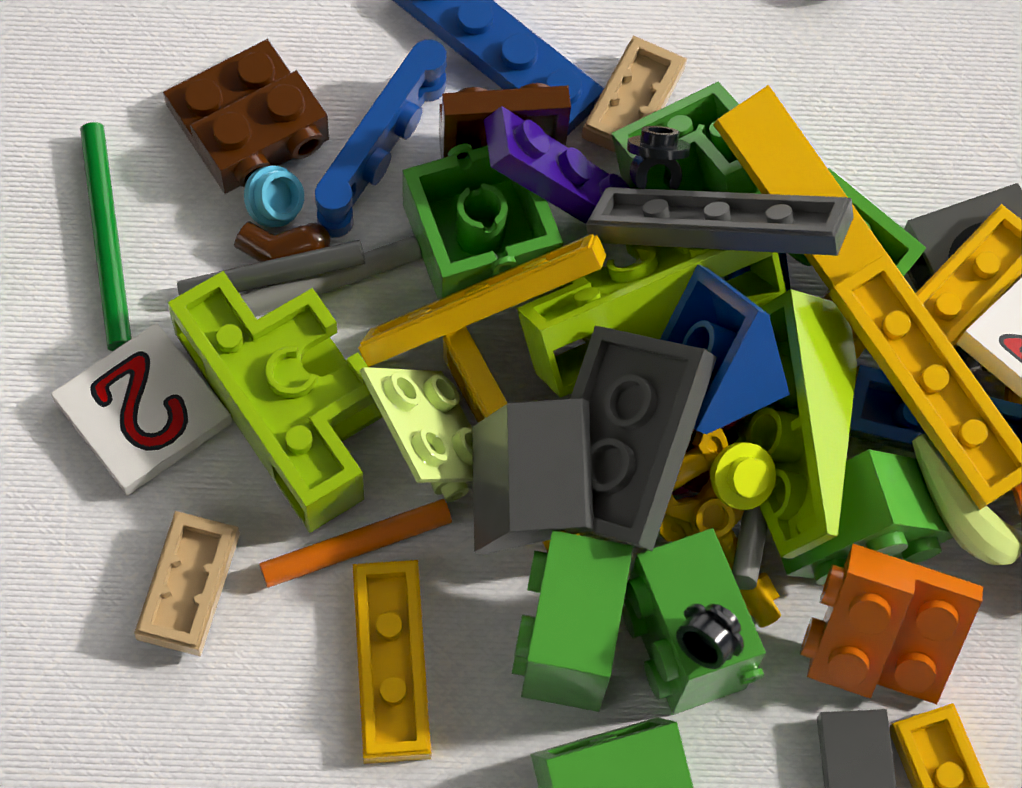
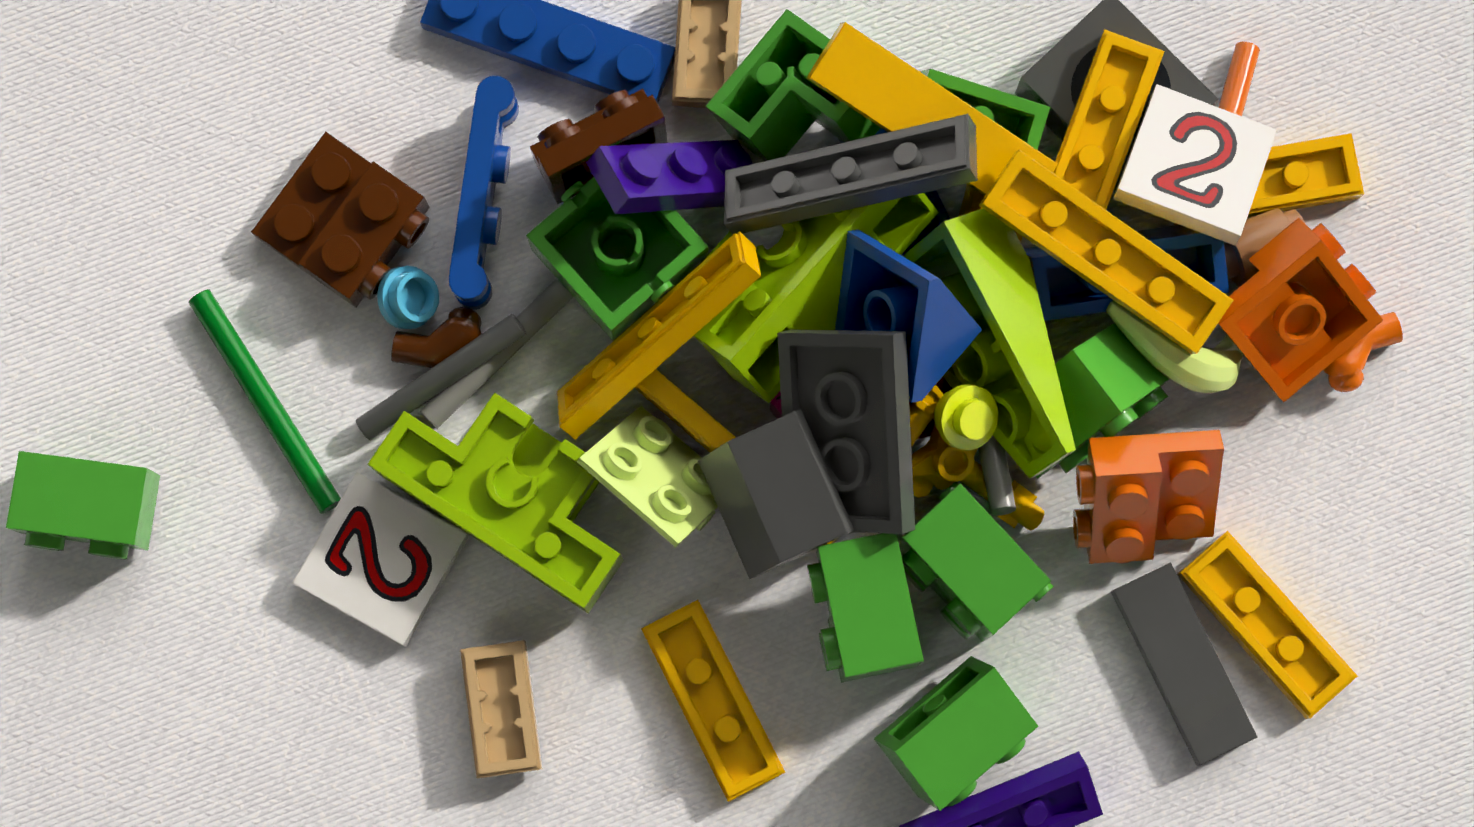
camera: 15 degrees left, 15 degrees up
orange bar [259,498,452,588] -> none
black plate [627,126,691,190] -> none
black plate [676,604,744,669] -> none

